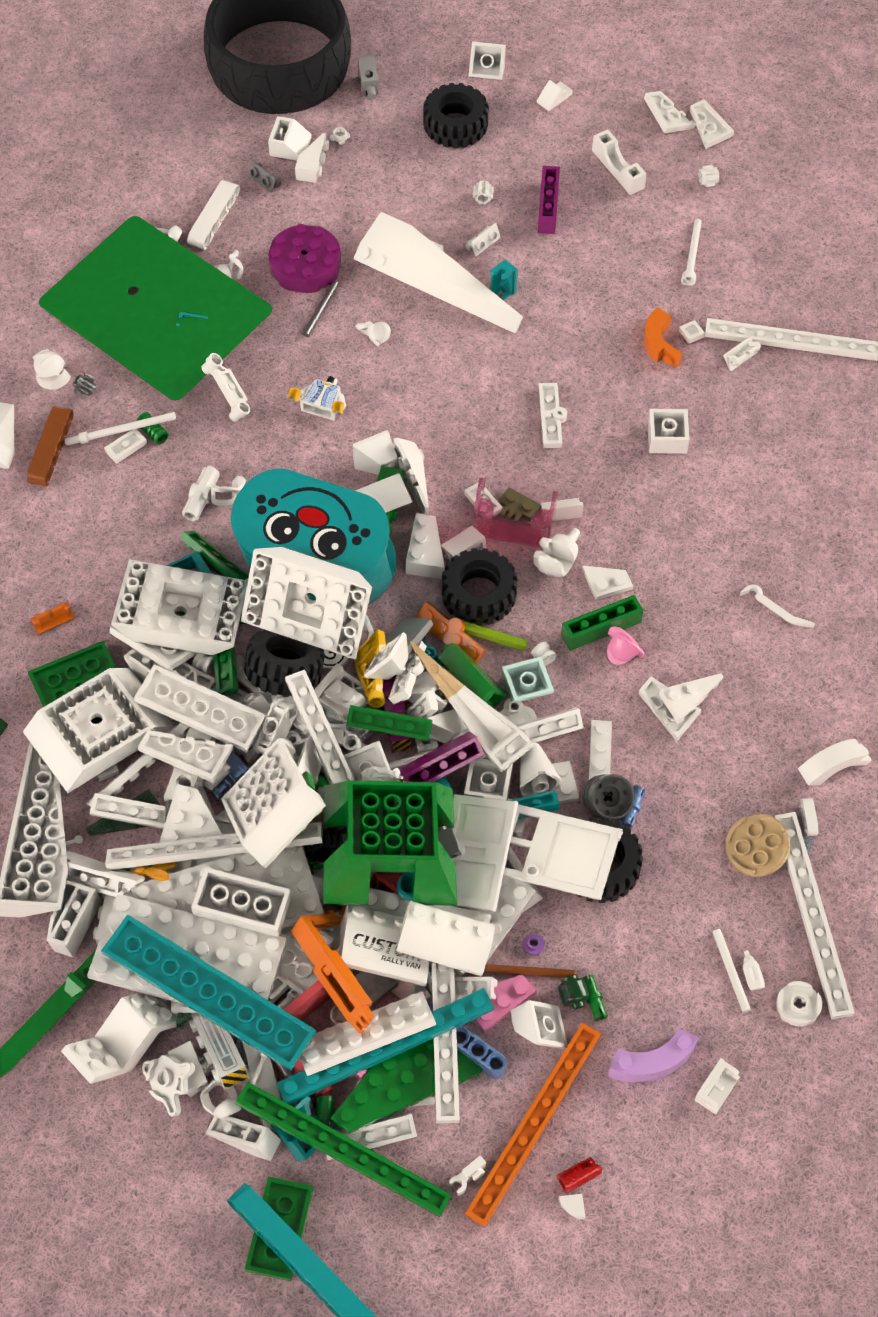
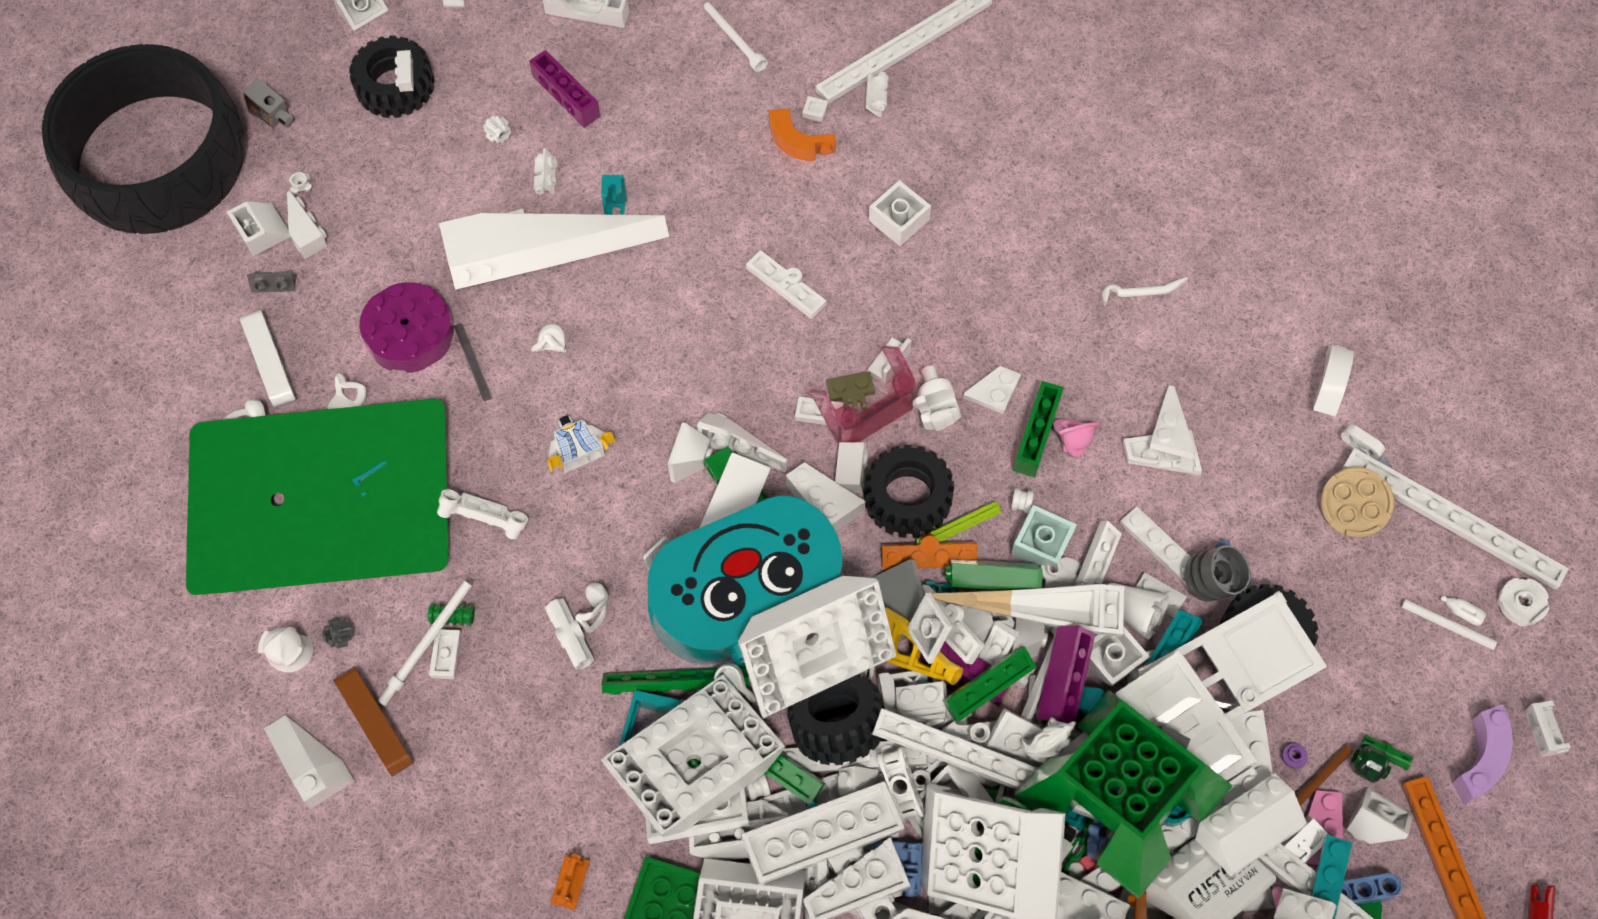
camera: 45 degrees left, 5 degrees up
none -> white piece [395,50,414,92]

